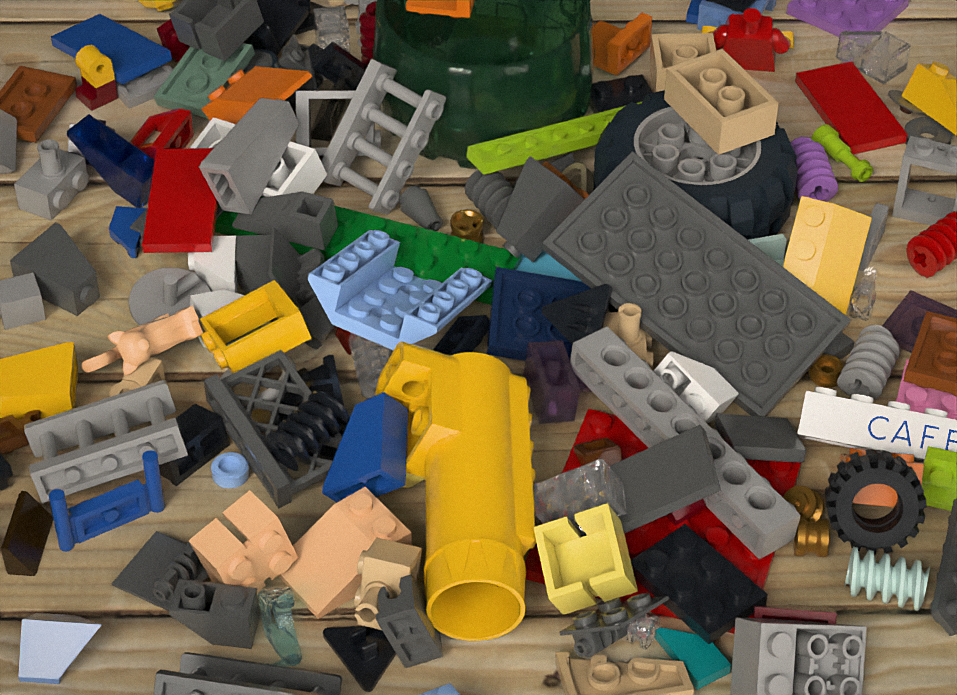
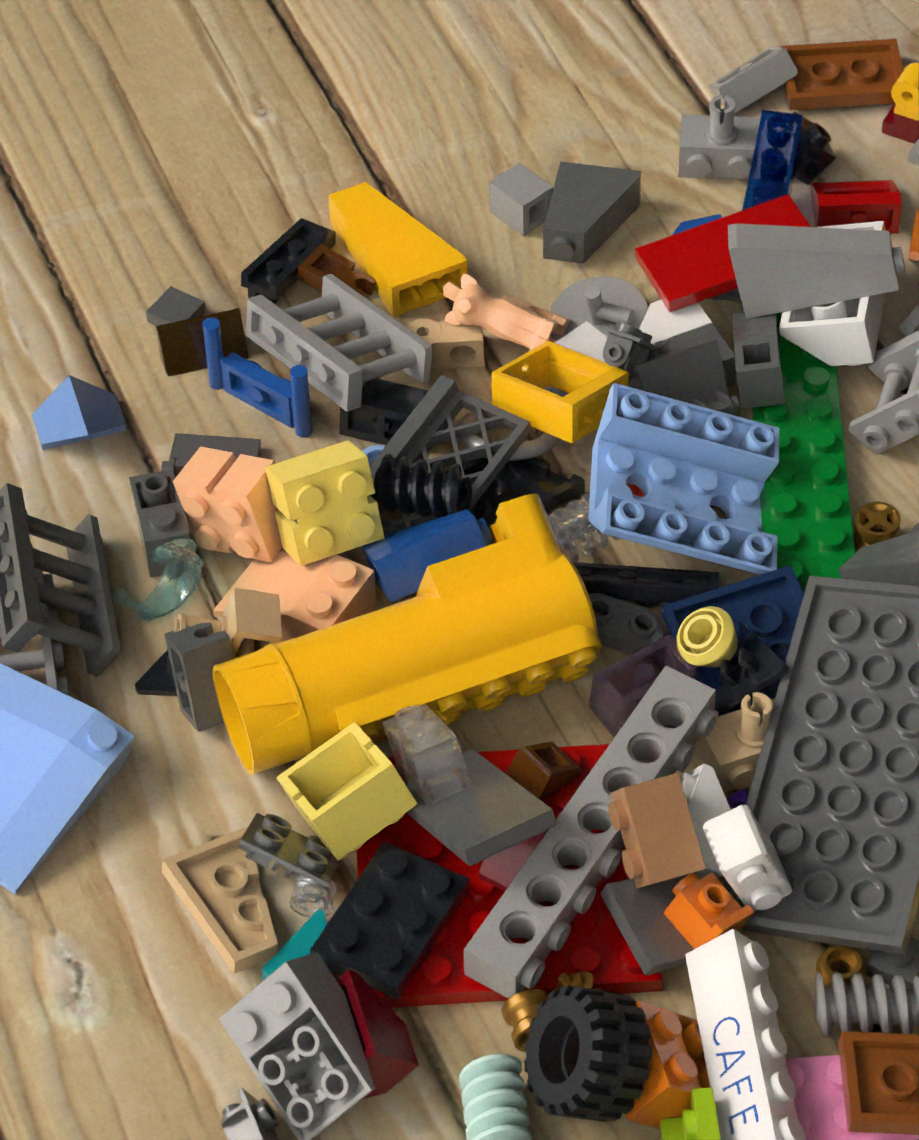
camera: 70 degrees right, 5 degrees up
dark grey cone [399,186,443,231] -> none
none -> light yellow piece [265,440,384,566]
none -> dark grey hinge [599,322,663,375]
none -> medium nougat brick [608,773,706,888]
none -> orange brick [663,873,754,949]
none -> light yellow cone [676,606,738,668]
none -> white brick [703,805,792,911]

